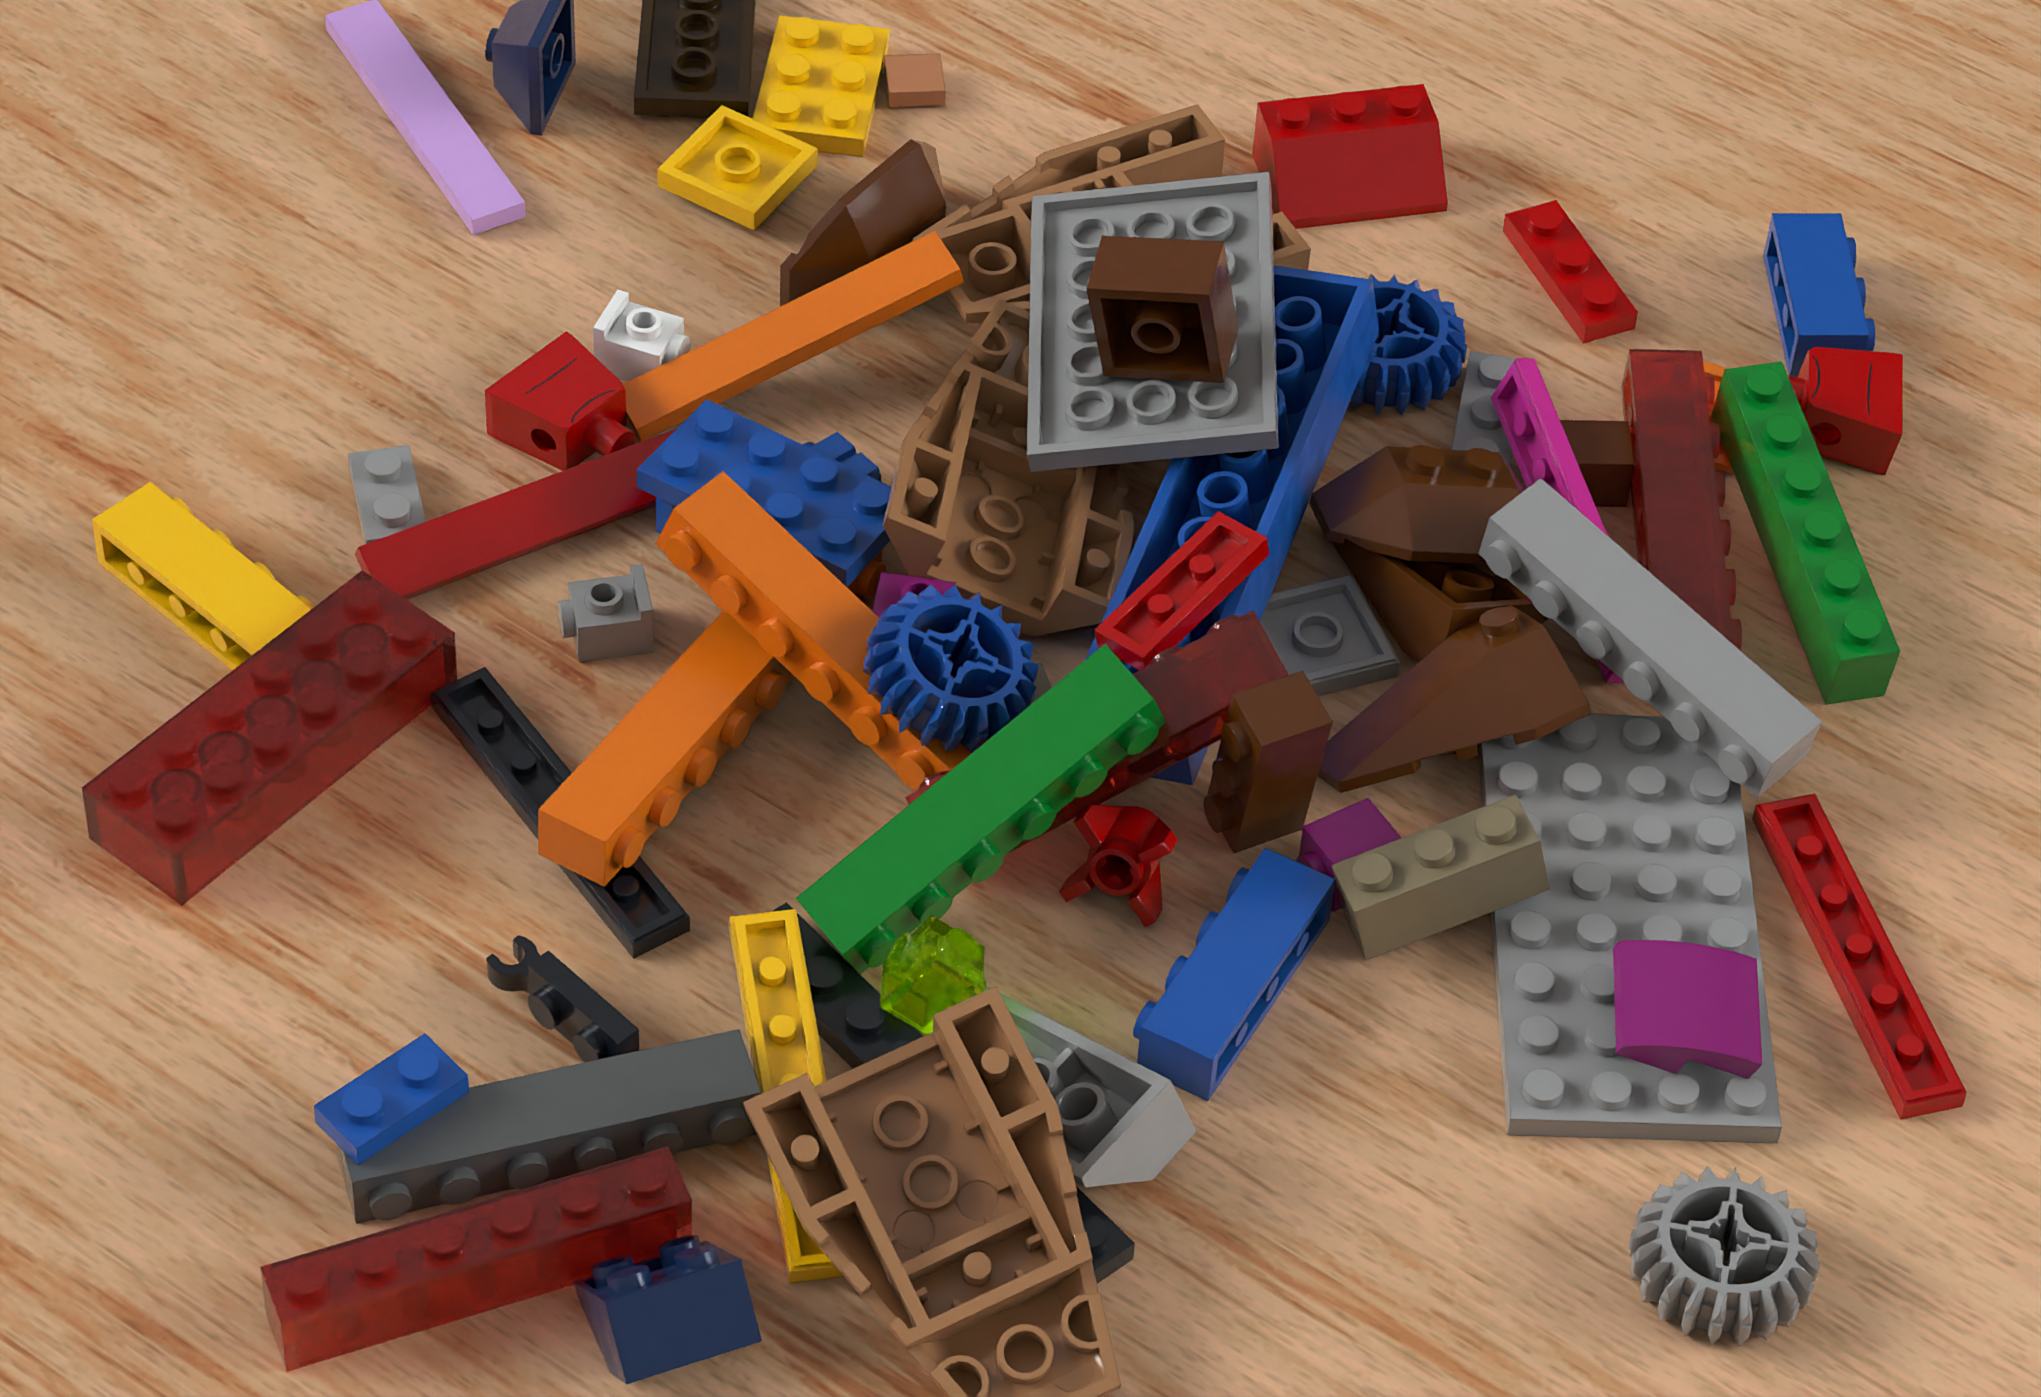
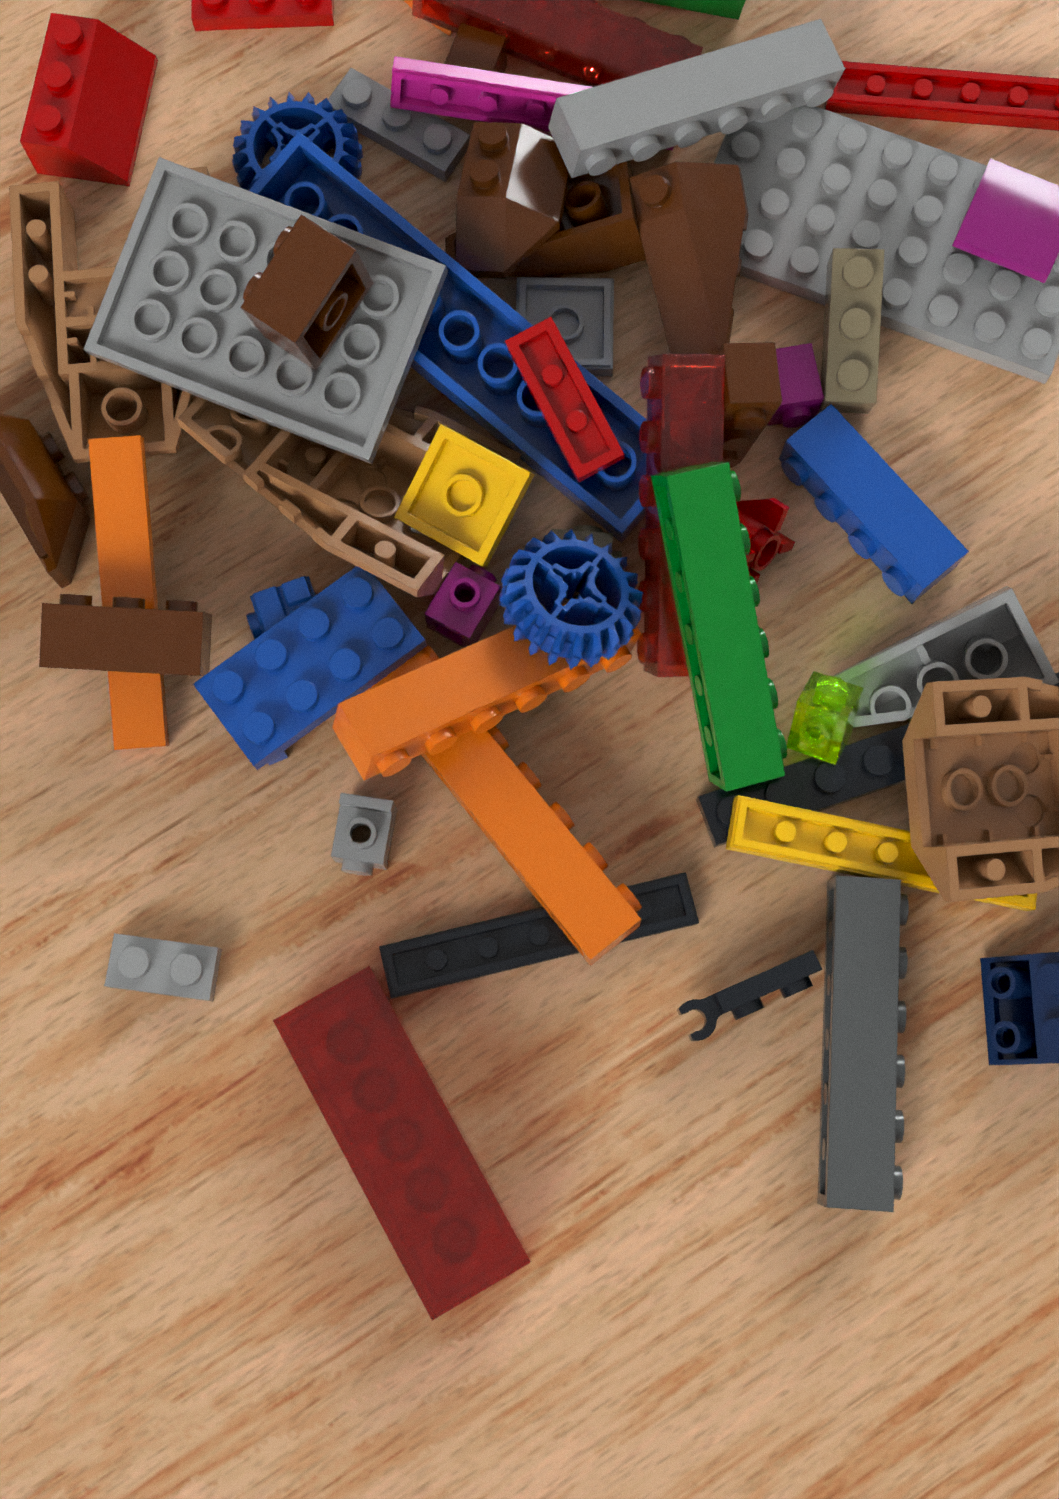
camera: 65 degrees left, 30 degrees up
yellow brick [92,482,321,695] -> none
clear red brick [260,1146,692,1372] -> none
blue plate [314,1033,469,1165] -> none
red tile [355,428,677,610] -> none
red torso [485,331,636,471] -> none
white brick [593,290,690,381] -> none
none -> reddish brown brick [39,594,212,676]
none -> yellow plate [394,424,535,567]

